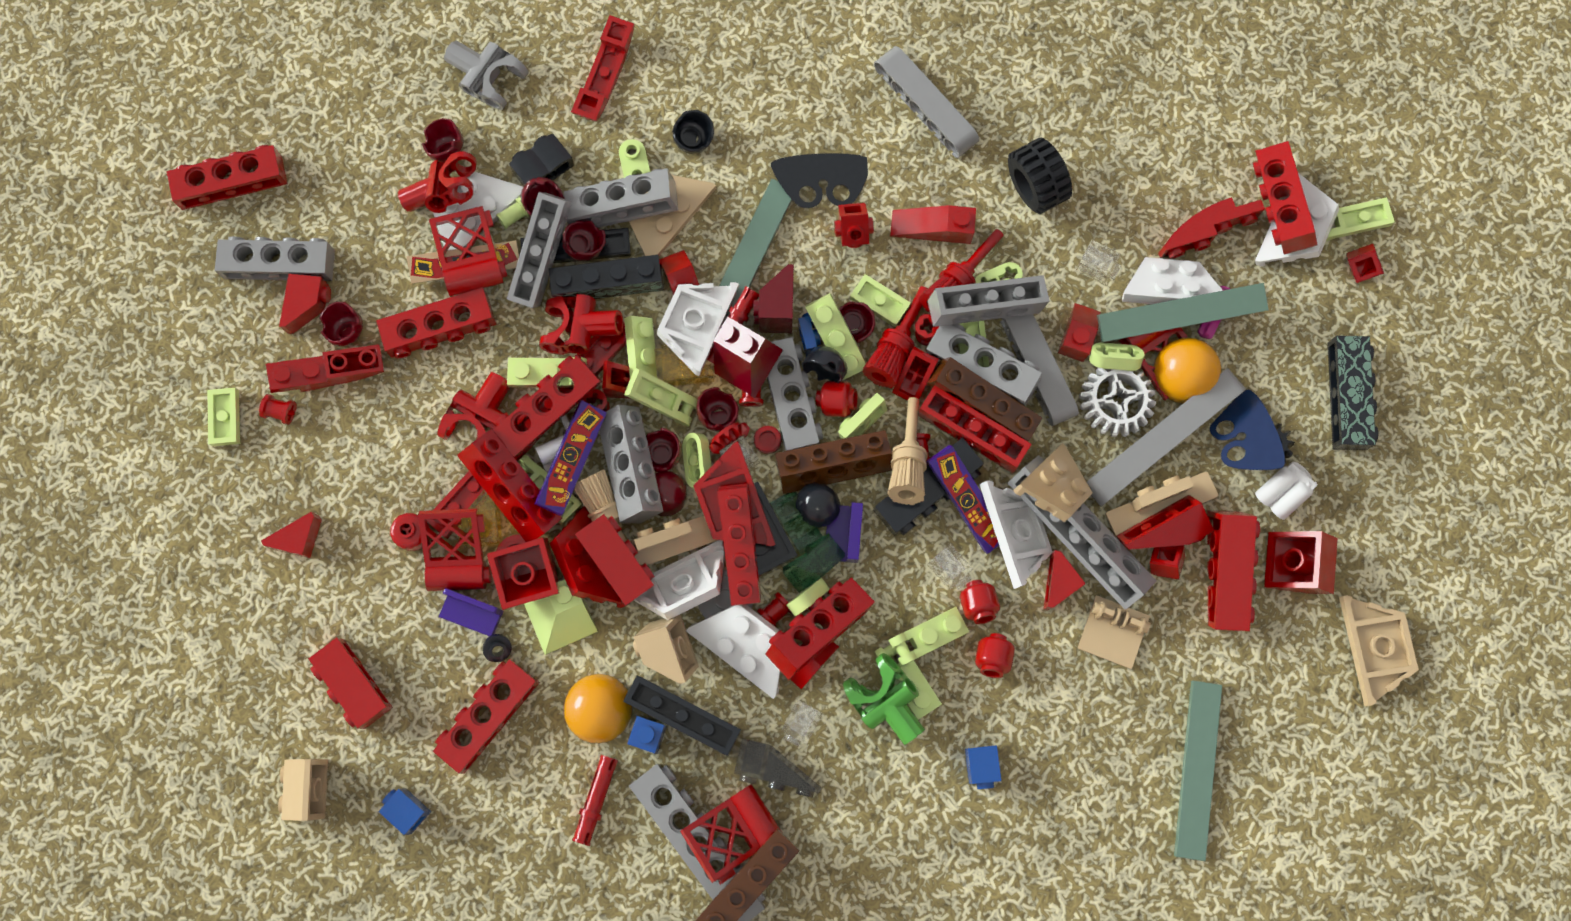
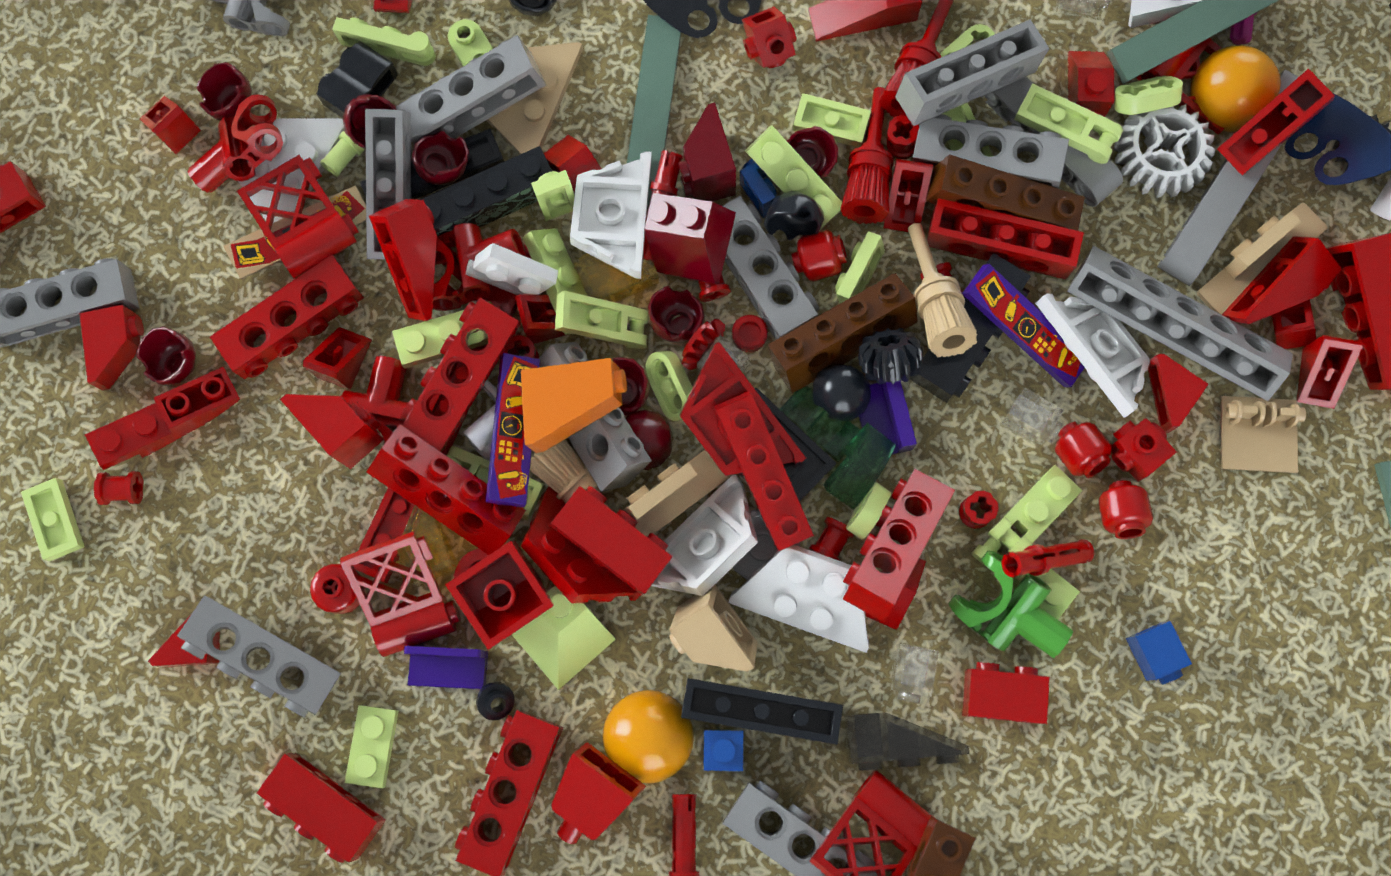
camera: 10 degrees left, 0 degrees up
tan wing [1013,443,1093,522] -> none
none -> red slope [139,95,201,154]
none -> light grey brick [177,595,341,718]
none -> red slope [280,394,385,469]
none -> red slope [303,327,372,390]
none -> yellowish green plate [332,17,436,66]
none -> yellowish green plate [345,705,399,788]
none -> red slope [369,199,437,321]
none -> white plate [466,243,558,295]
none -> orange slope [521,358,627,453]
none -> yellowish green plate [531,170,575,221]
none -> red torso [551,742,646,844]
none -> black gear [858,328,923,385]
none -> red bush [959,491,999,529]
none -> red brick [962,662,1050,724]
none -> red pin [1001,539,1094,578]
none -> yellowish green plate [1014,83,1123,164]
none -> red brick [1111,418,1177,482]
none -> red slope [1217,68,1335,176]
none -> red slope [1296,335,1363,409]

